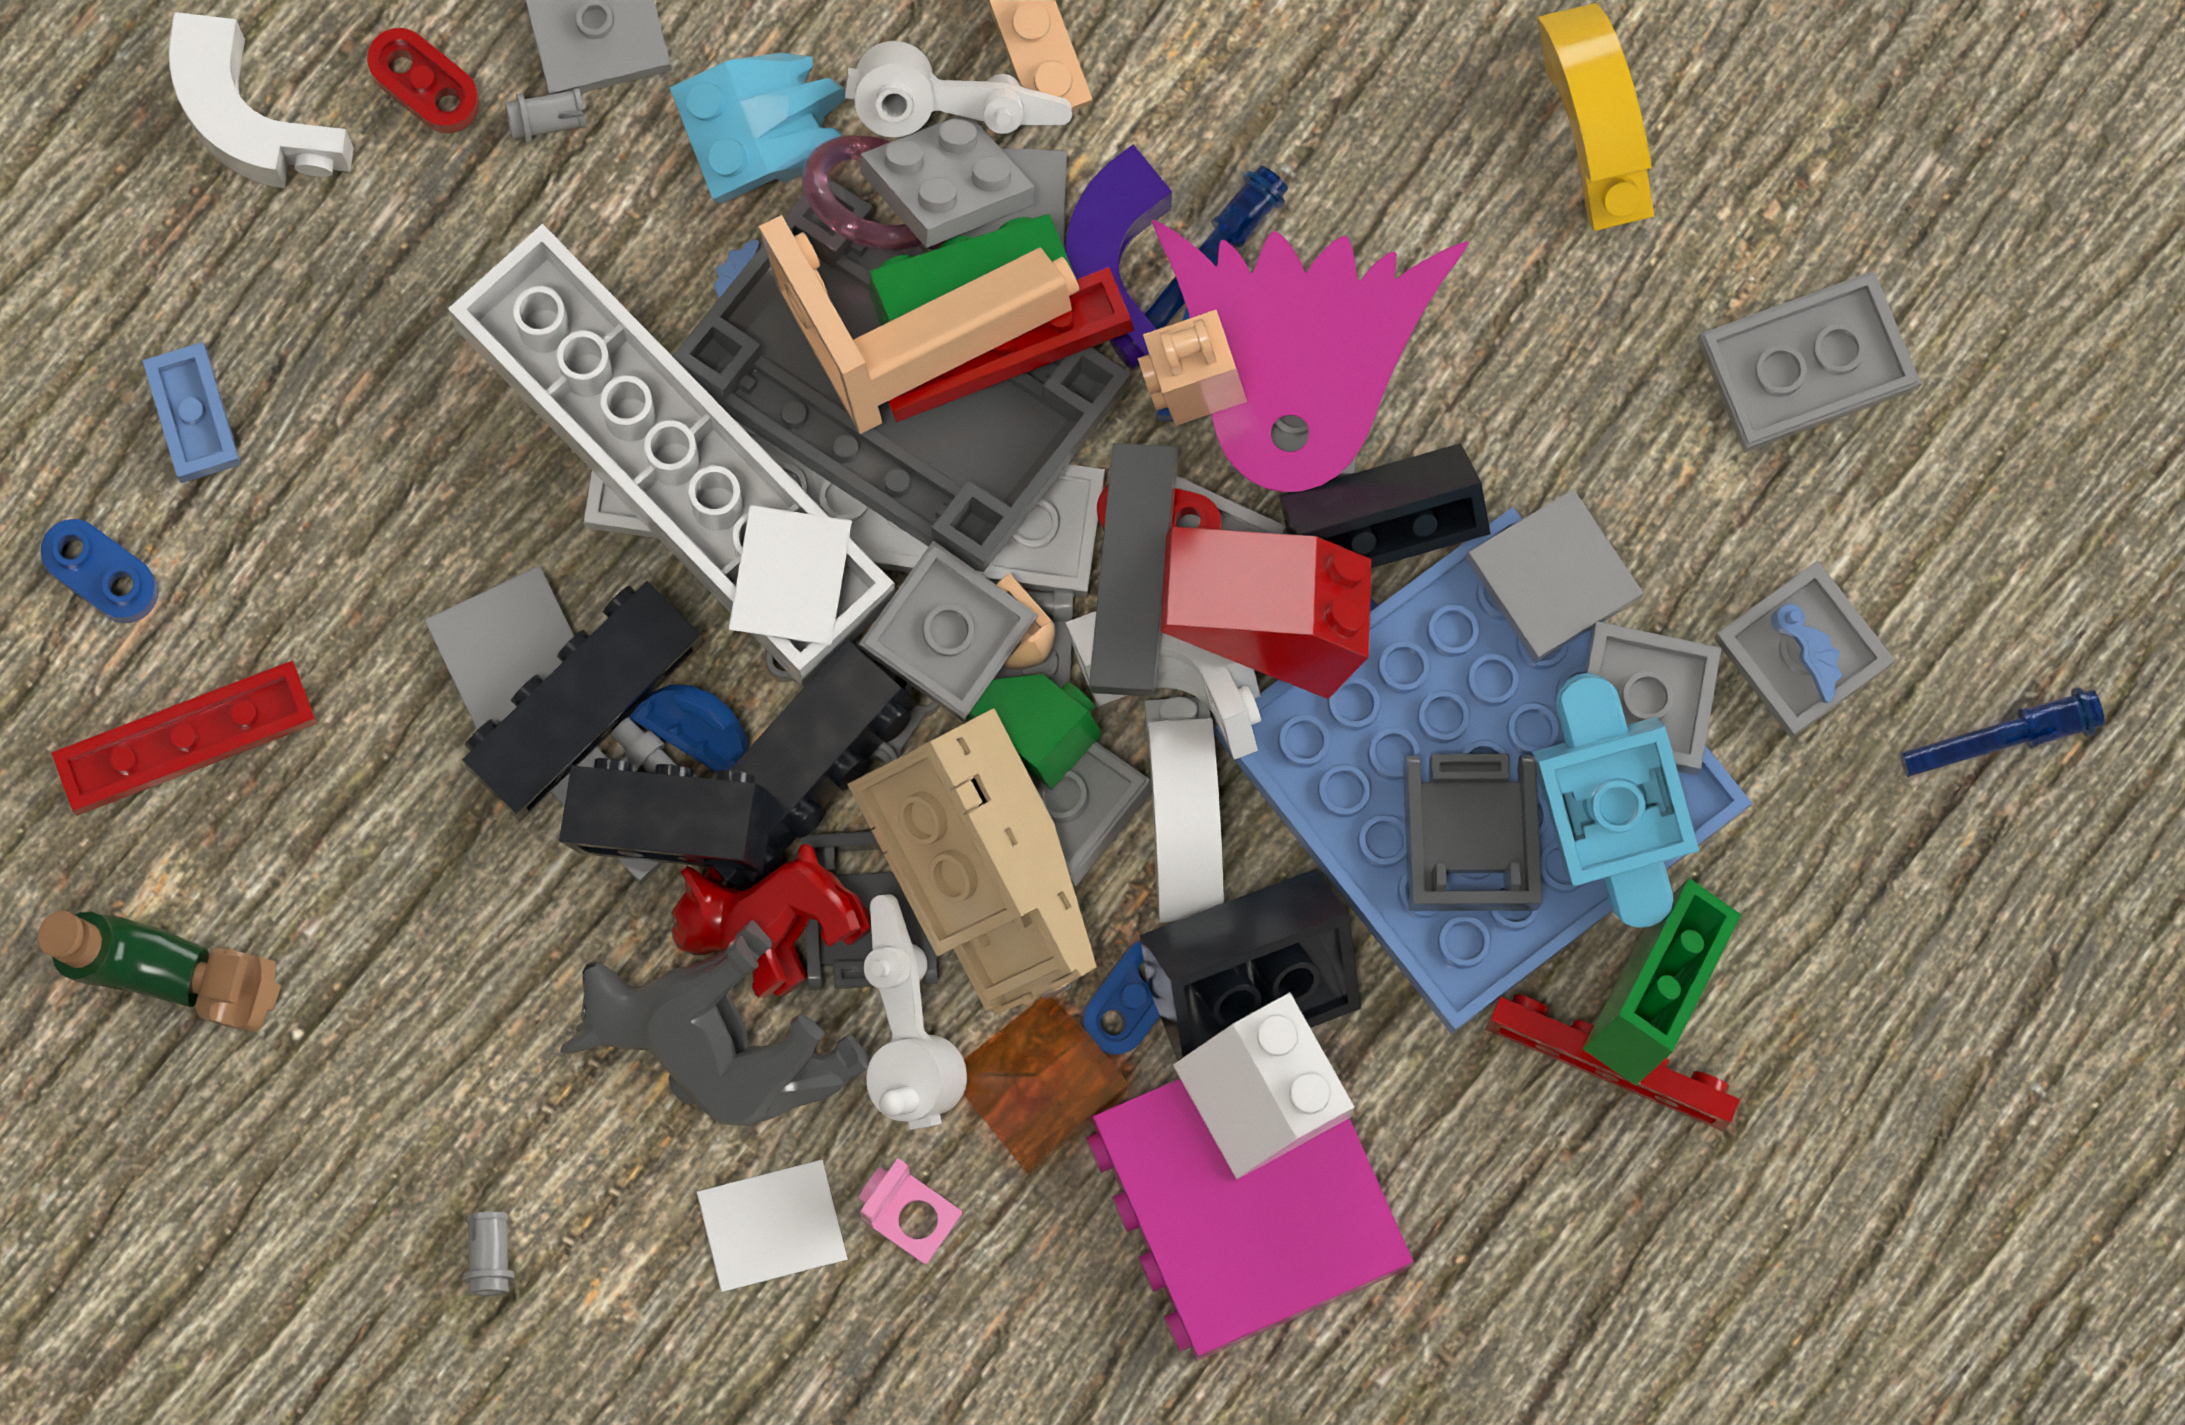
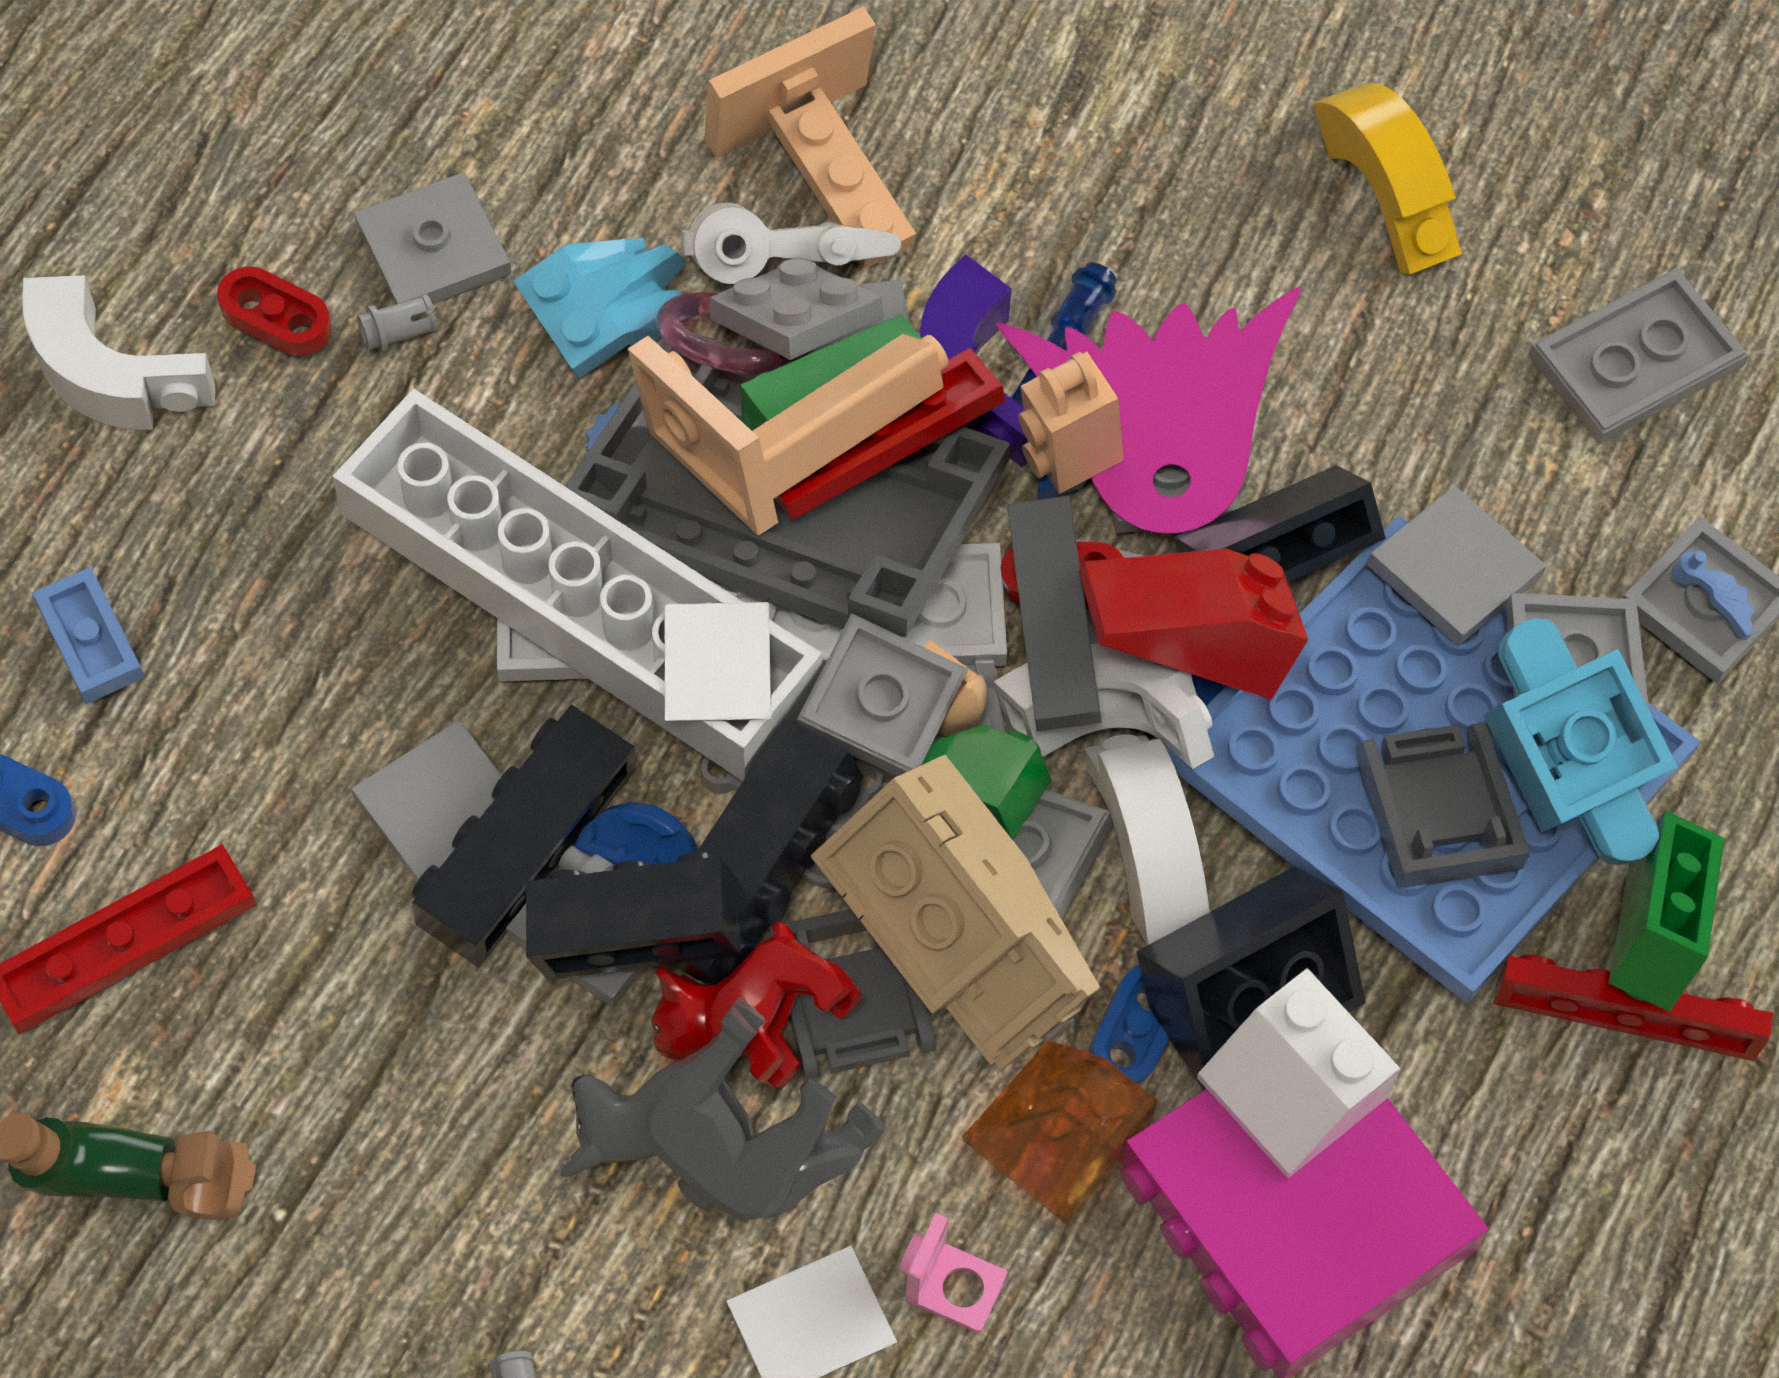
camera: 10 degrees left, 15 degrees down
white piece [864,894,967,1130] -> none

